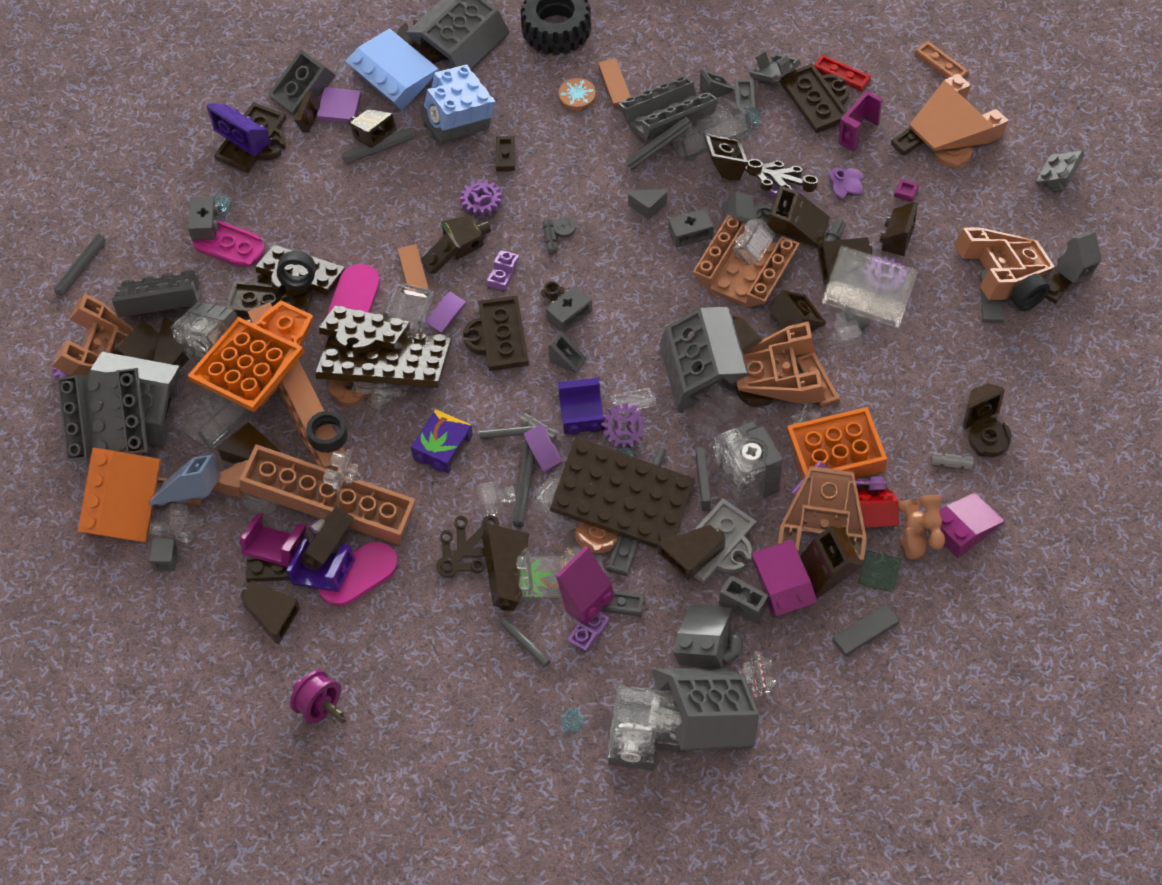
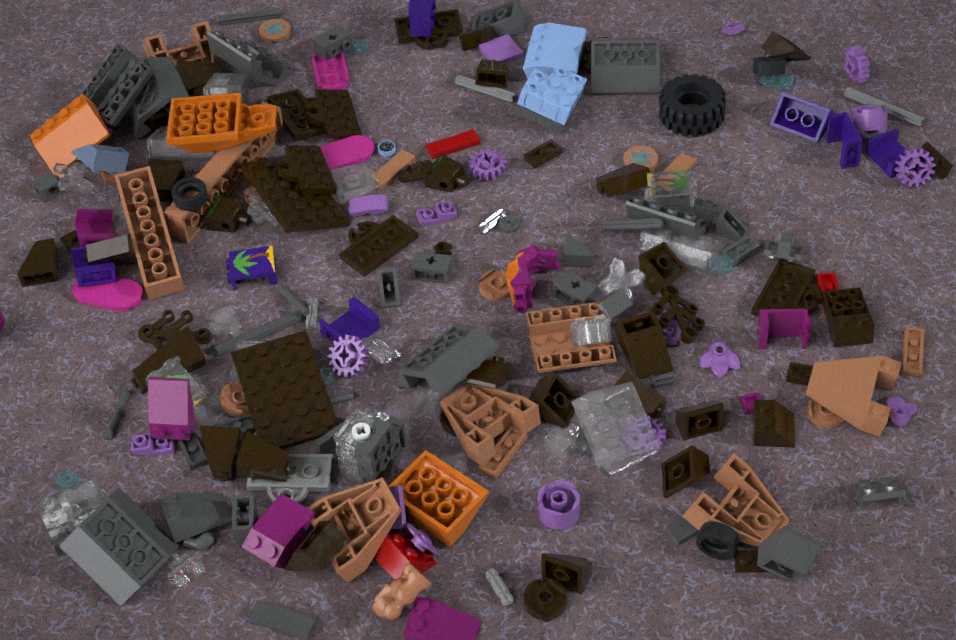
camera: 55 degrees right, 10 degrees down
black tyre [277,251,316,290] -> none
clear hips [323,449,361,493] -> none
medium lavender slope [524,424,563,473] -> none
clear green piece [858,550,902,593] -> none
none -> dark brown slope [200,425,244,482]
none -> dark brown torso [204,195,251,233]
none -> nougat tile [259,19,291,43]
none -> tile [378,141,396,157]
none -> red tile [425,129,480,160]
none -> nougat tile [478,269,510,301]
none -> magenta hips [506,244,561,313]
none -> medium lavender brick [538,480,580,530]
none -> dark brown slope [596,163,650,197]
none -> clear plant [597,258,647,302]
none -> clear panel [647,170,697,207]
none -> dark brown slope [661,445,710,498]
none -> dark brown slope [753,399,795,448]
none -> dark brown slope [822,287,875,347]
none -> medium lavender plate [885,396,917,426]

